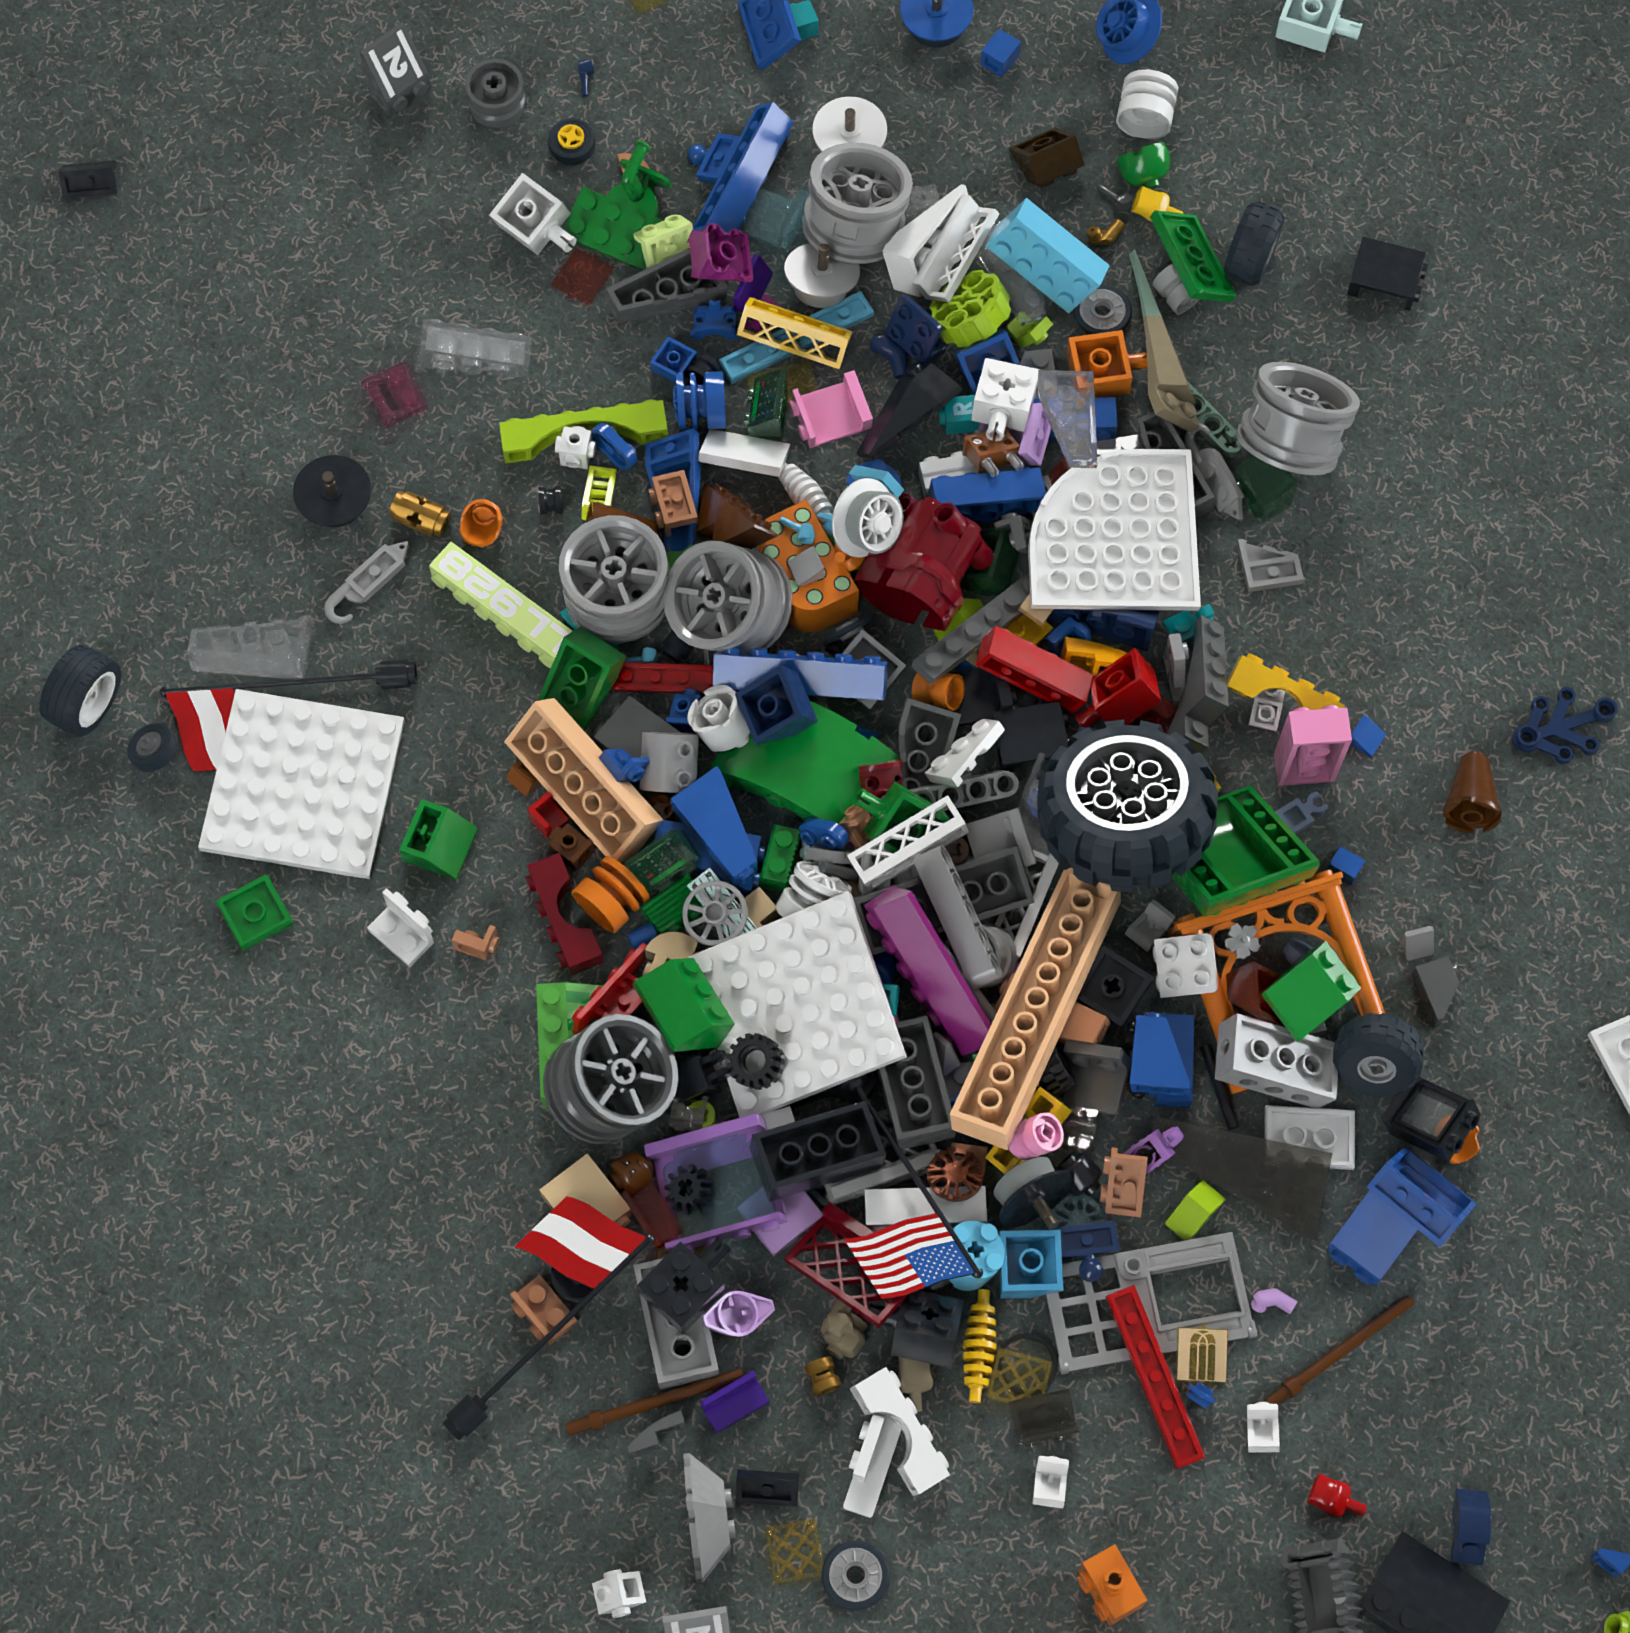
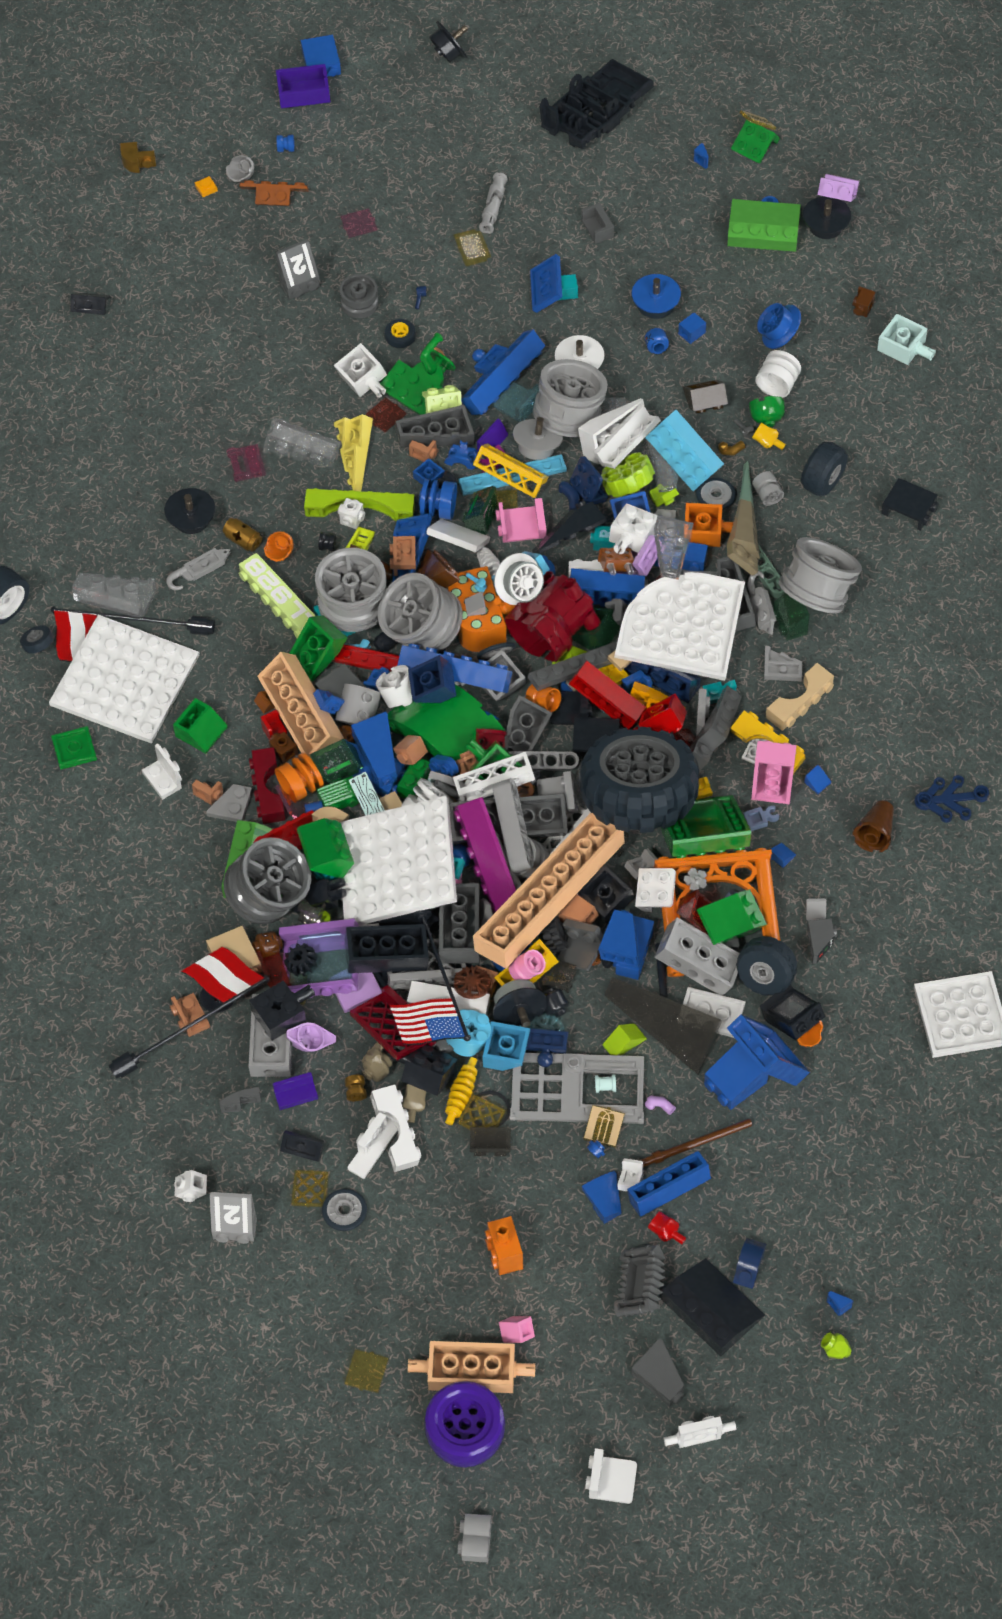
camera: 15 degrees right, 10 degrees down
reddish brown bar [565,1368,744,1435] -> none
blue plate [591,423,637,471] -> none
light grey wheel [682,881,748,946] -> none
light grey wedge [683,1453,736,1583] -> none
magenta slope [687,223,753,282] -> none
black tyre [726,1033,785,1090] -> none
white wing [925,719,1005,787] -> none
white bracket [1032,1456,1069,1508] -> none
nougat bracket [1100,1147,1148,1217] -> none
red tile [1105,1285,1206,1469] -> none
medium lavender piece [1123,1127,1184,1174] -> none
green tile [1150,210,1236,302] -> none
none -> light grey wing [206,784,252,822]
none -> clear pink piece [275,785,299,819]
none -> light yellow wedge [334,414,373,491]
none -> nougat brick [393,735,428,765]
none -> nougat bracket [409,440,438,462]
none -> blue slope [582,1171,621,1224]
none -> light aqua bush [595,1074,616,1093]
none -> blue brick [627,1151,711,1217]
none -> blue head [644,328,669,354]
none -> tan arch [766,663,834,731]

